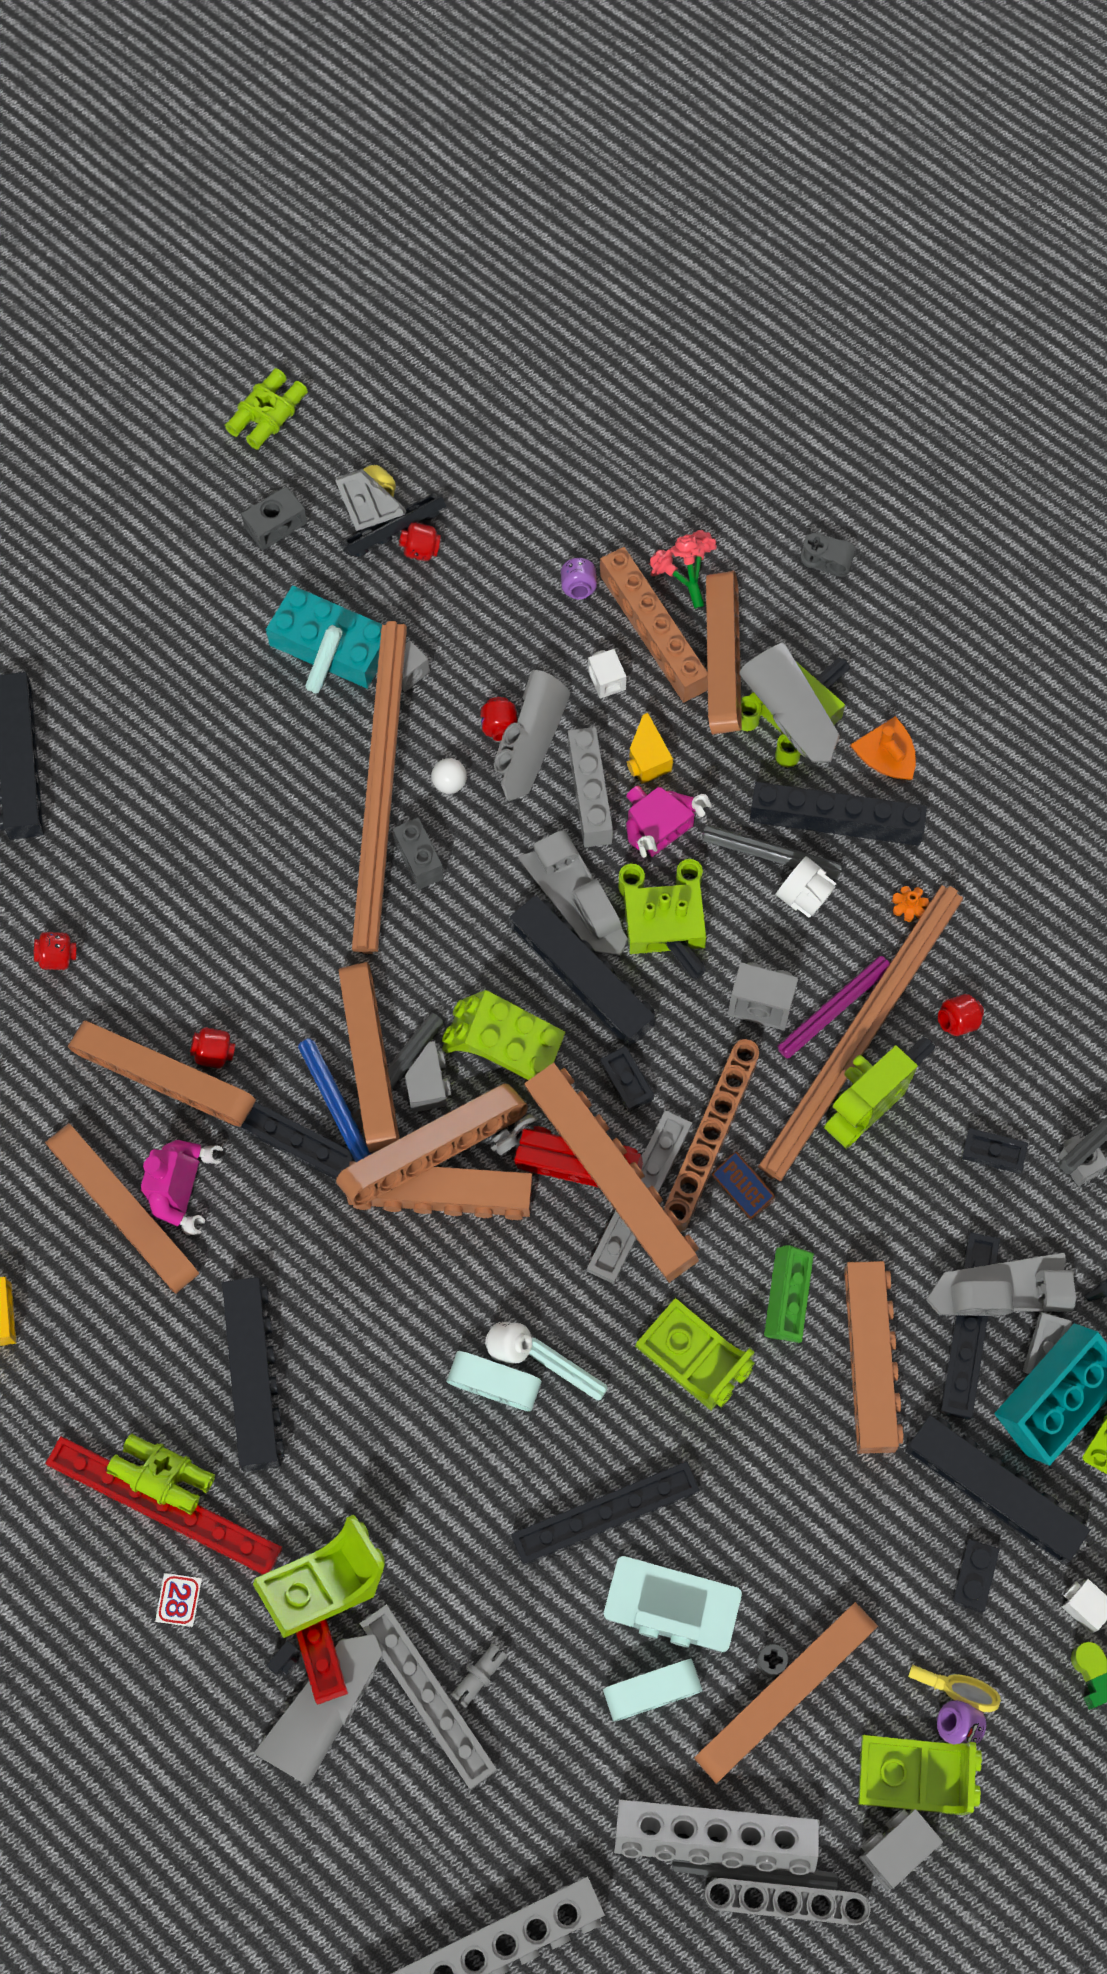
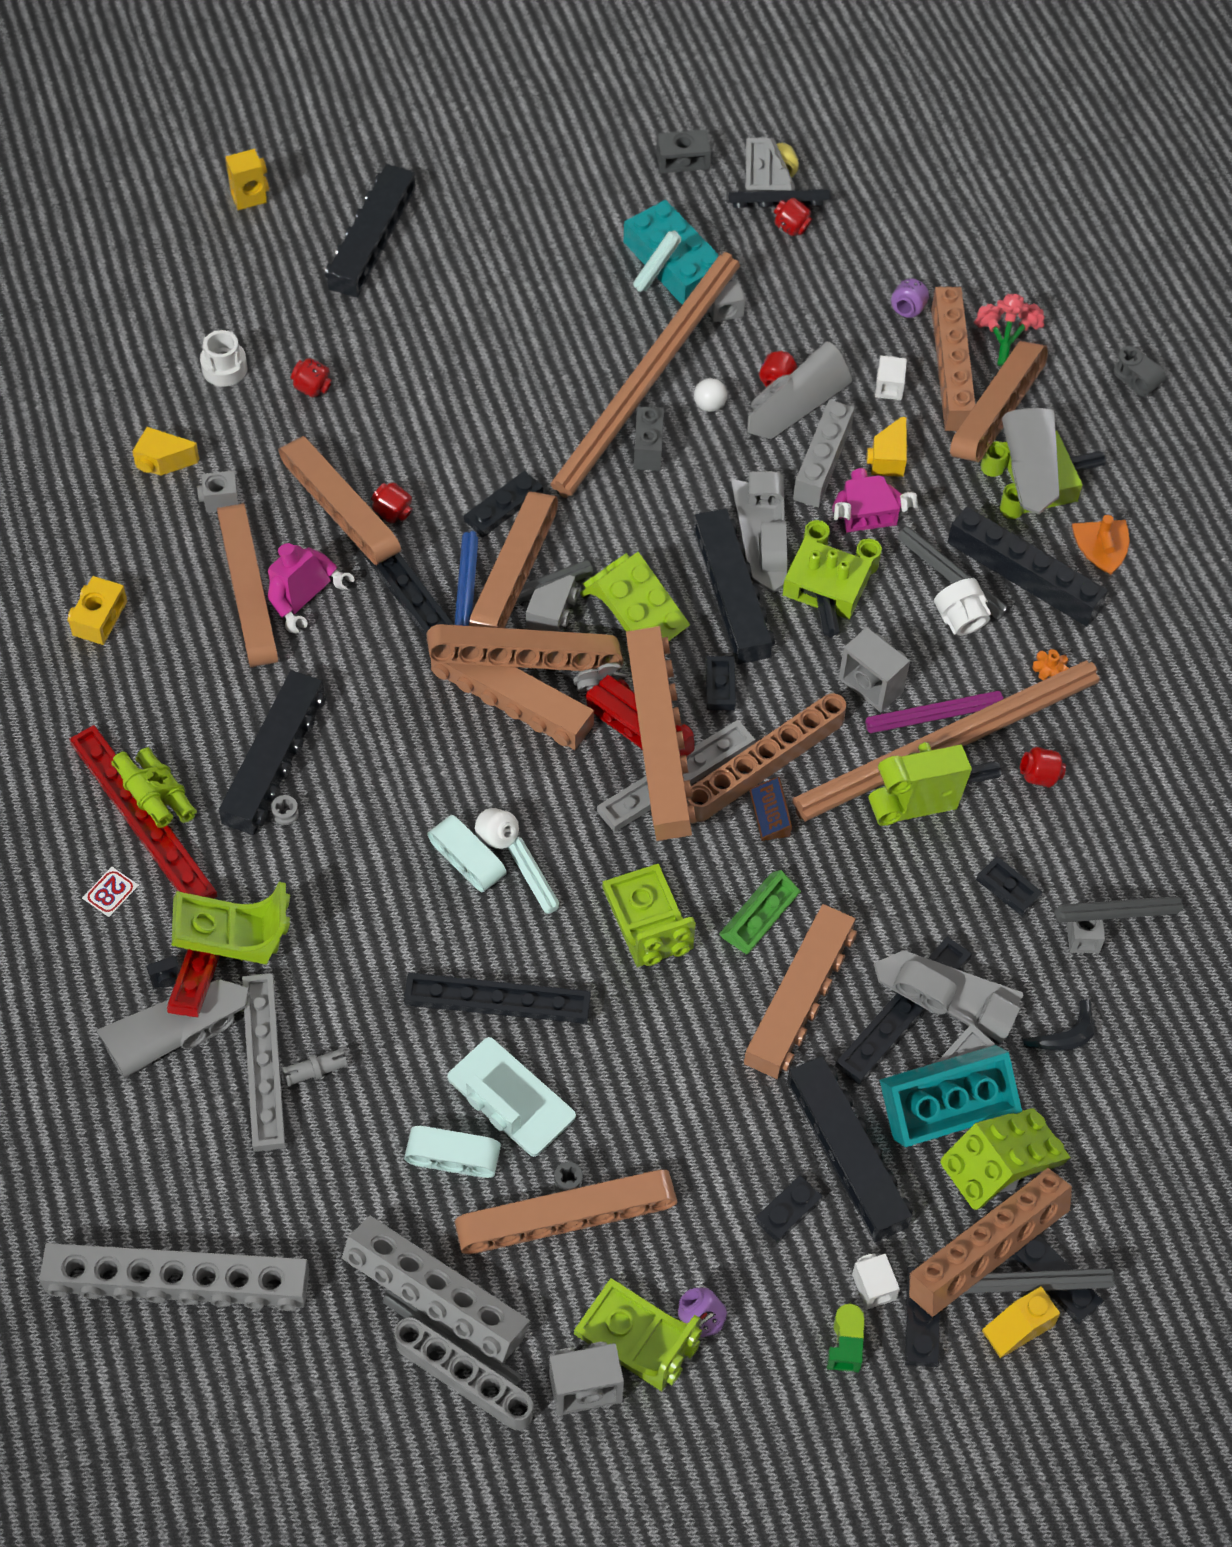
camera: 25 degrees right, 10 degrees down
lime pin [225,368,308,450] -> none
light yellow piece [908,1665,1001,1712] -> none
none -> light grey brick [197,470,239,512]
none -> light grey bush [271,795,299,825]
none -> black plate [464,470,543,538]

